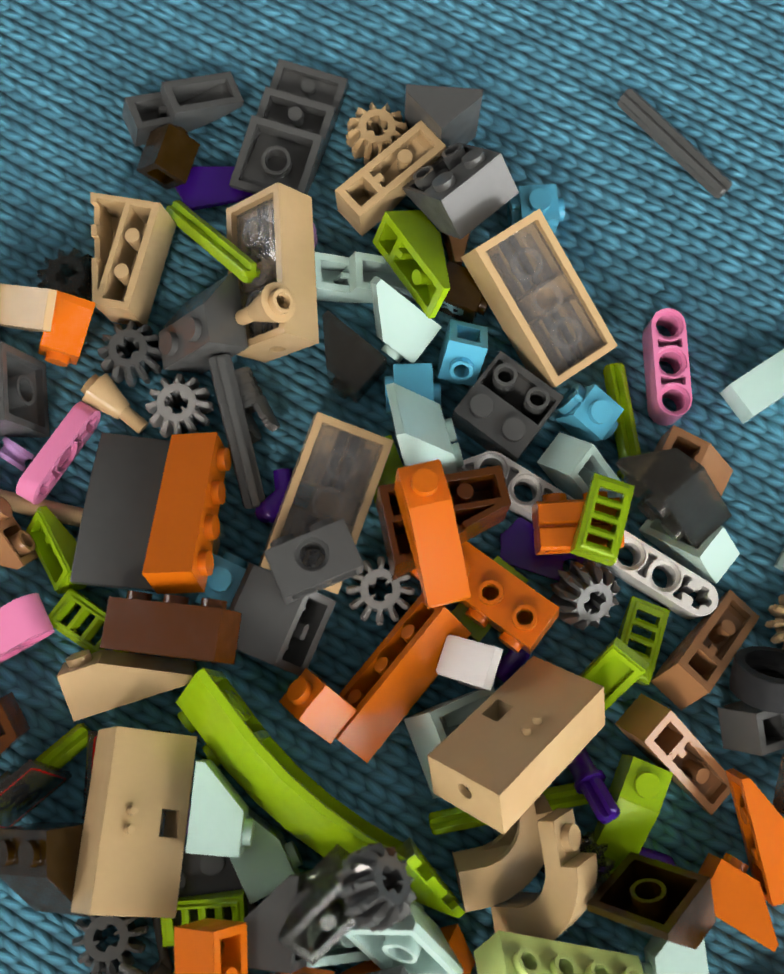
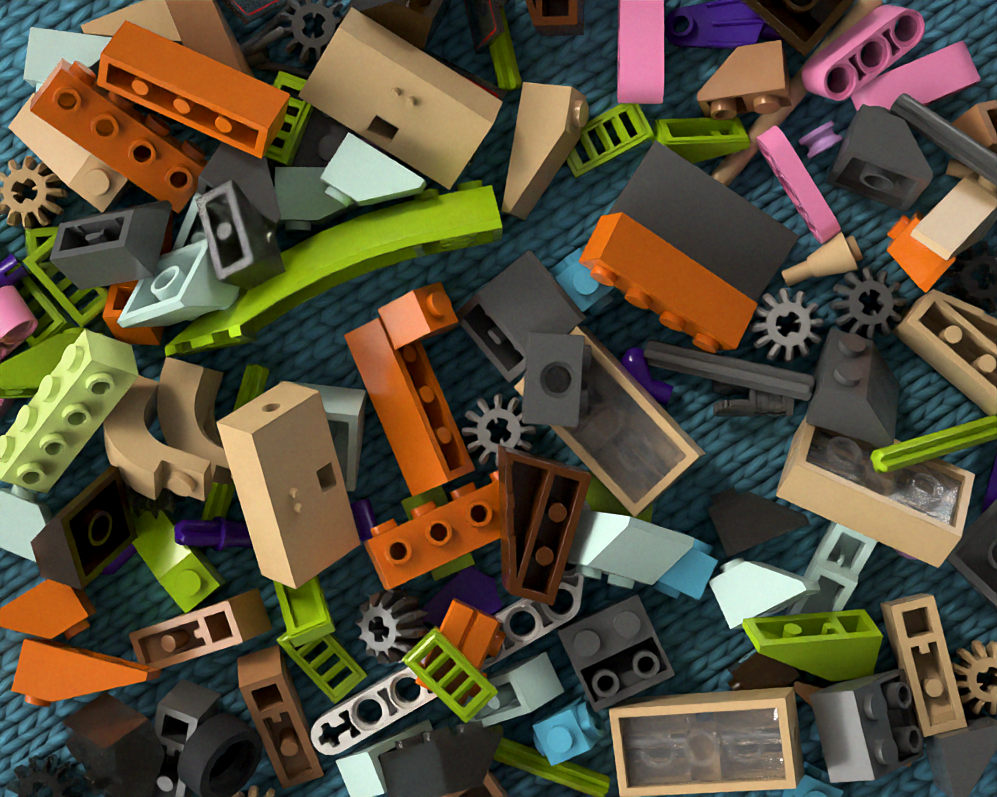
camera: 125 degrees right, 10 degrees up
reddish brown wedge [100,591,242,665] -> none
tan cone [235,282,296,326] -> none
dark grey gear [335,842,416,932] -> none
orange slope [394,459,471,609] -> none
white slope [436,635,504,691] -> none
medium azure brick [438,319,488,386] -> none

